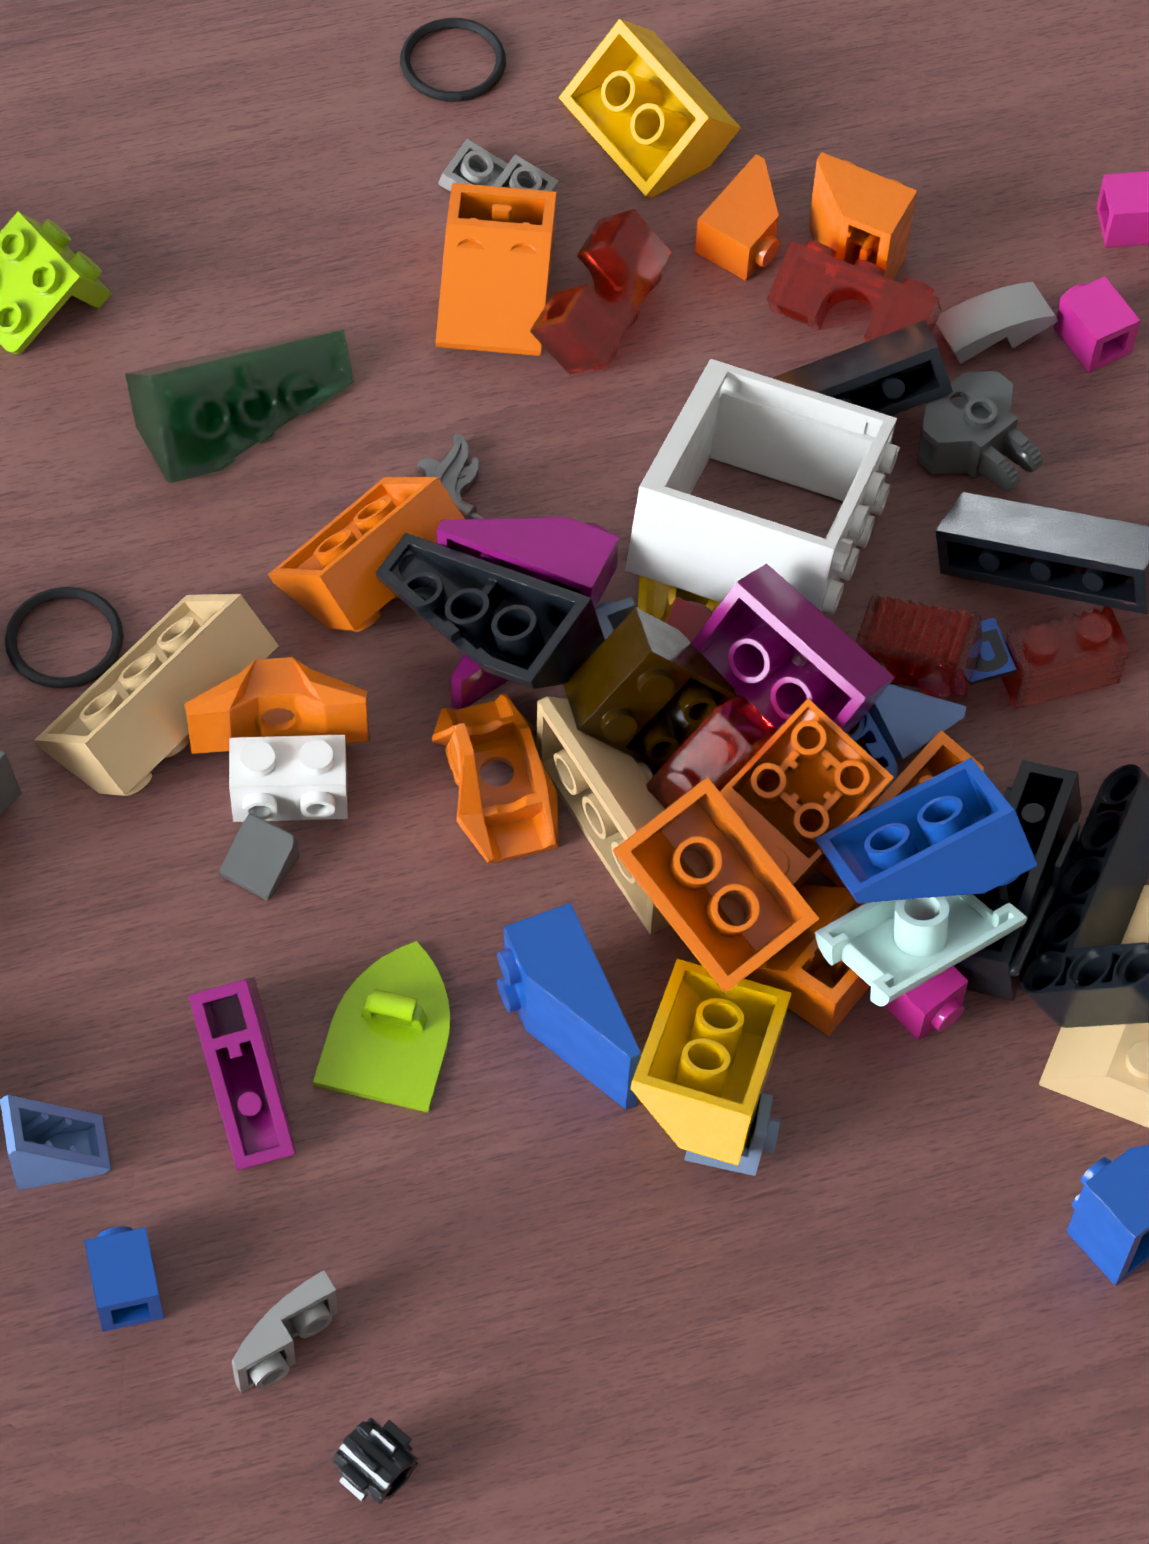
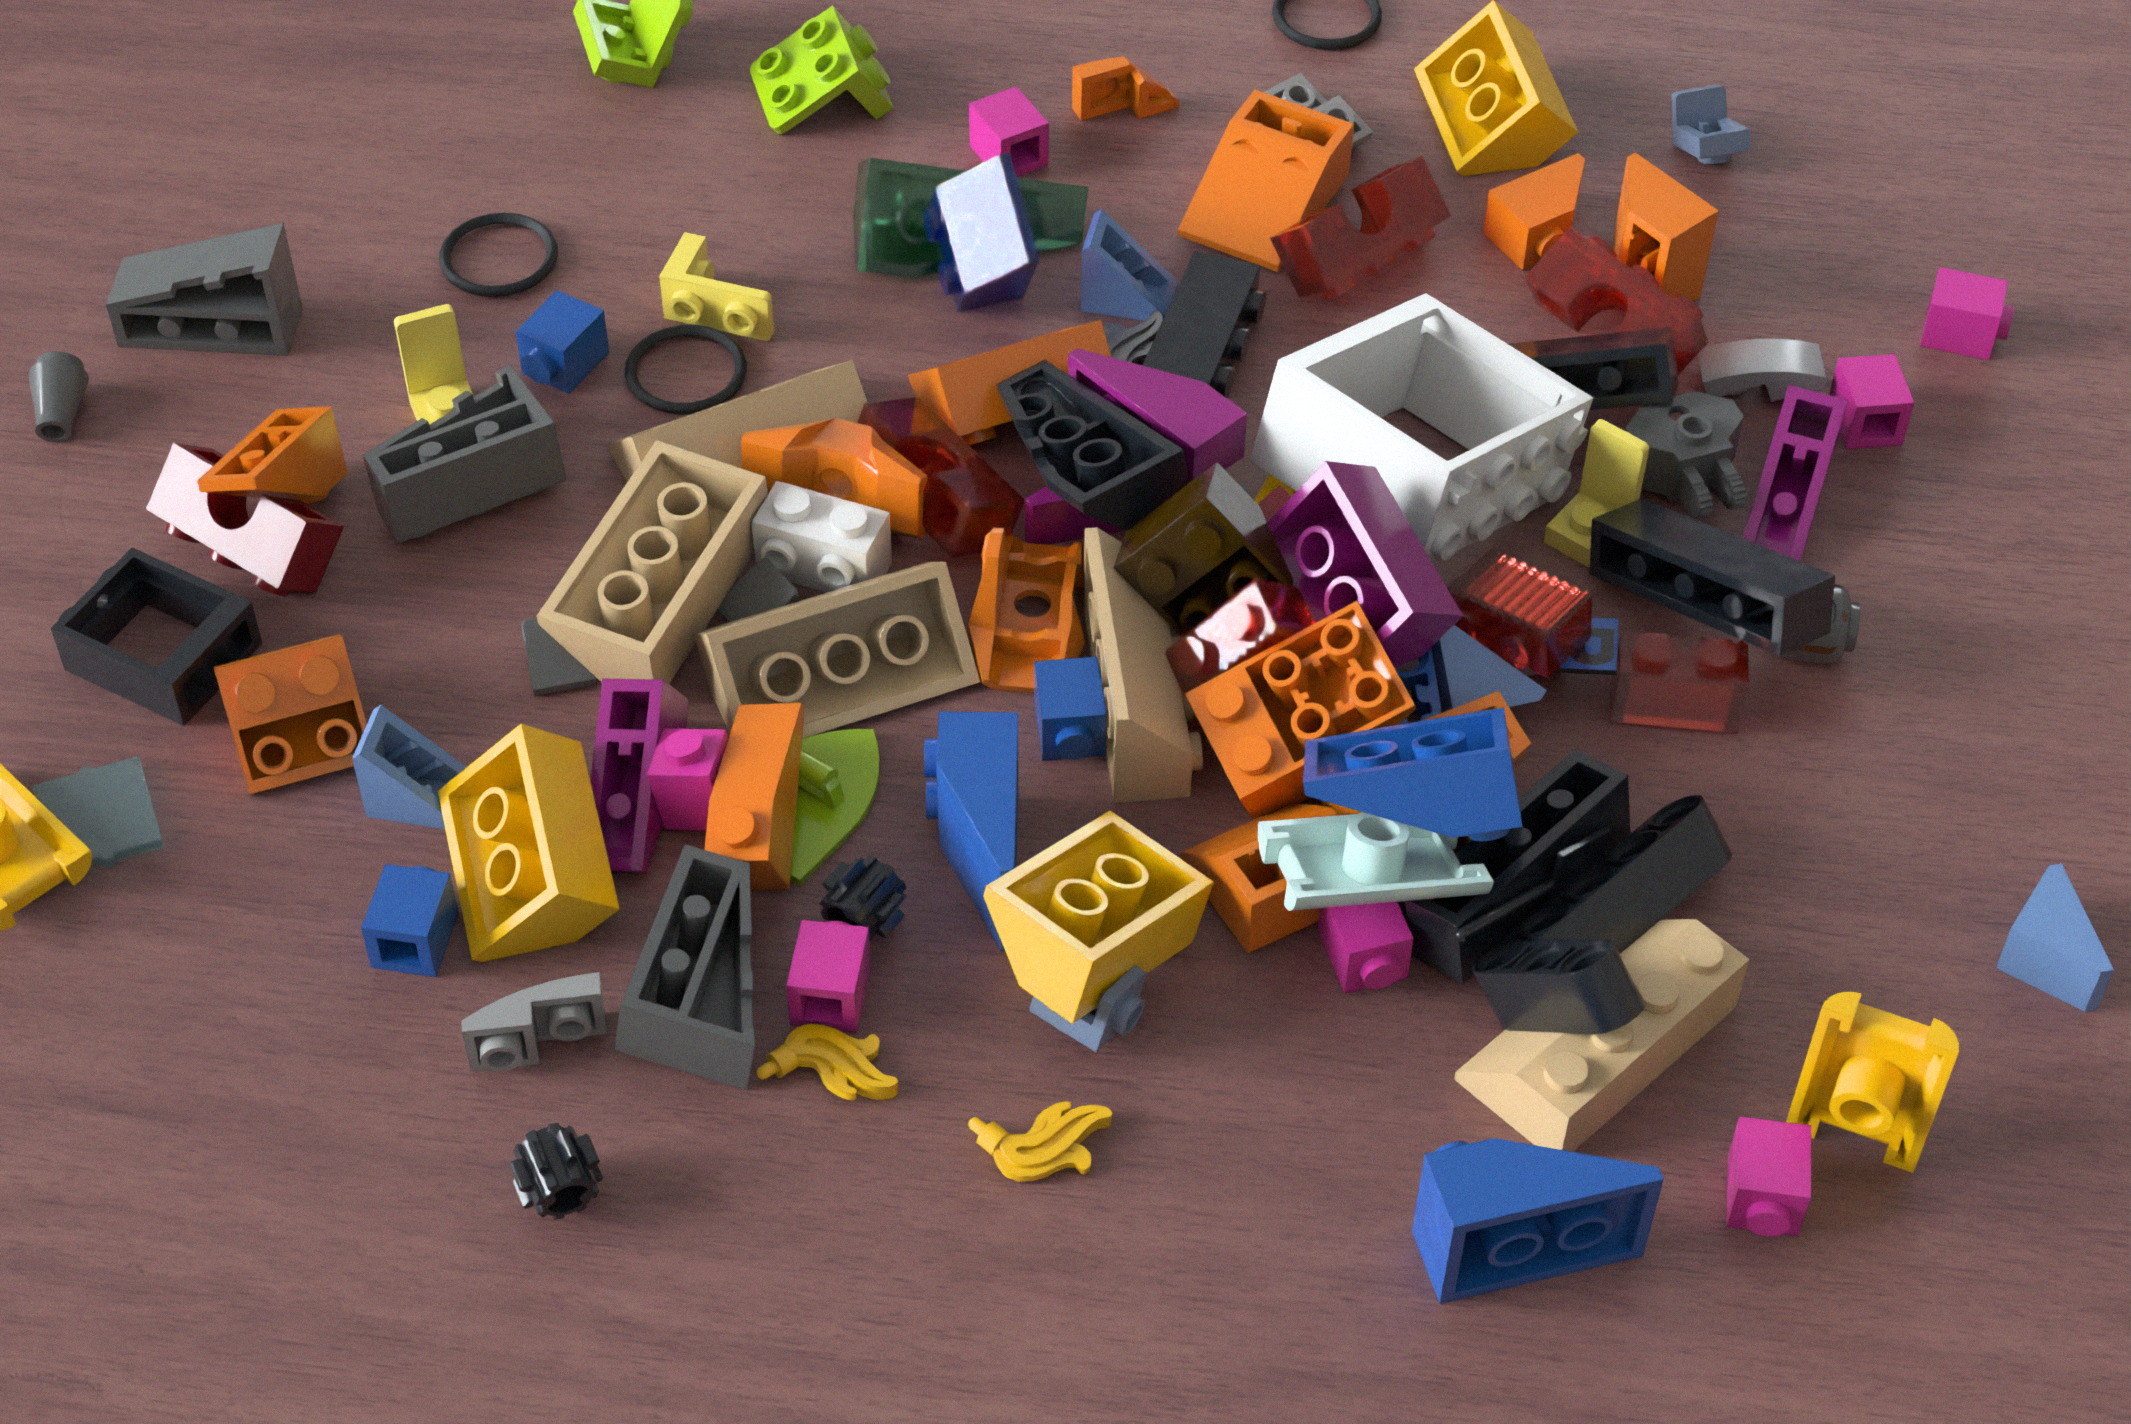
camera: 25 degrees right, 10 degrees down
orange slope [613,777,819,994] -> none
none -> yellow slope [438,724,620,962]
none -> dark grey slope [521,617,597,696]
none -> tan slope [536,440,768,684]
none -> dark grey wedge [615,844,755,1090]
none -> dark pink brick [646,728,728,831]
none -> light yellow bracket [659,232,774,341]
none -> tan slope [693,562,980,739]
none -> orange slope [705,703,805,890]
none -> yellow piece [756,1024,898,1101]
none -> dark pink brick [786,920,871,1033]
none -> black gear [819,855,907,941]
none -> clear red arch [857,397,1025,558]
none -> clear blue slope [924,153,1039,312]
none -> yellow piece [968,1101,1113,1182]
none -> dark pink brick [969,86,1049,183]
none -> blue brick [1034,656,1107,761]
none -> orange slope [1072,56,1180,121]
none -> medium blue slope [1081,209,1178,321]
none -> black brick [1142,251,1267,398]
none -> light yellow bracket [1543,419,1649,567]
none -> sand blue bracket [1671,84,1751,164]
none -> magenta slope [1743,385,1848,562]

